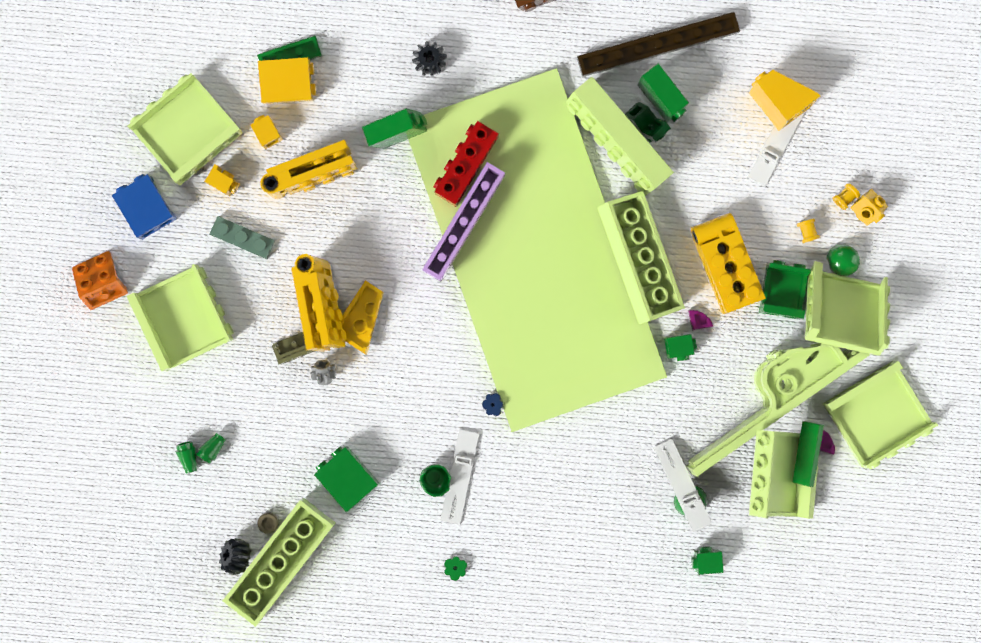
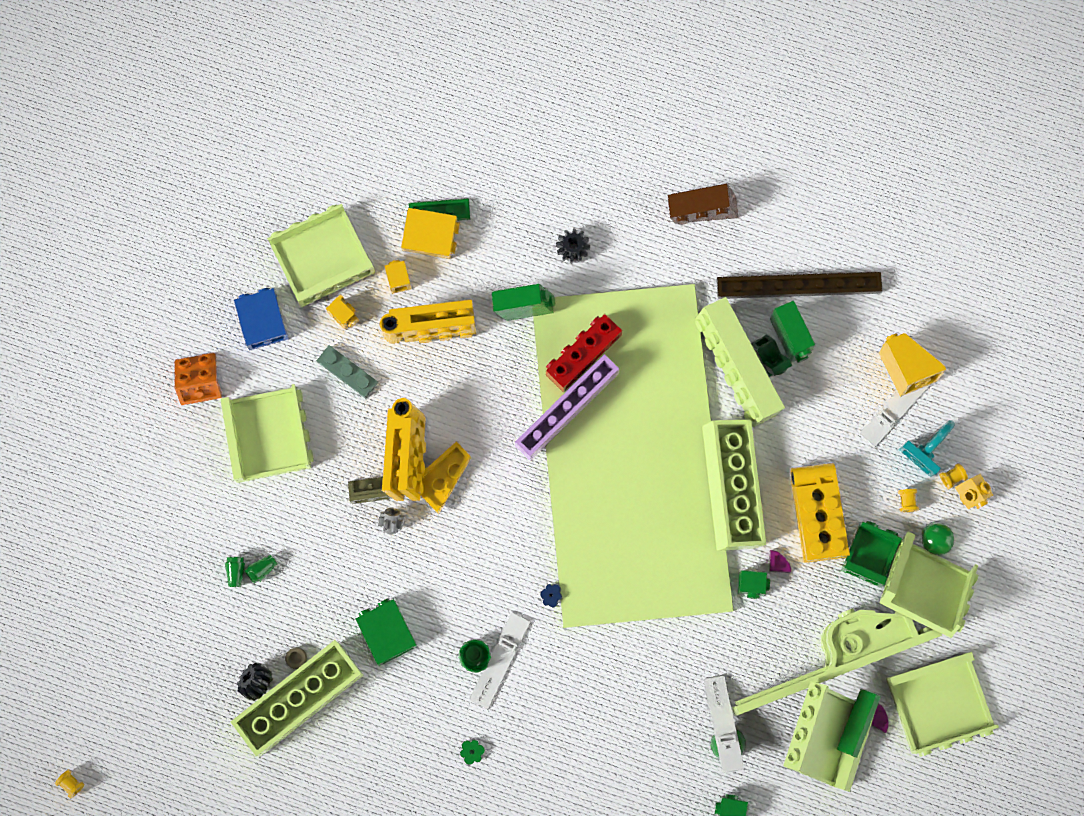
camera: 20 degrees right, 10 degrees down
none -> teal tile [898,420,955,477]

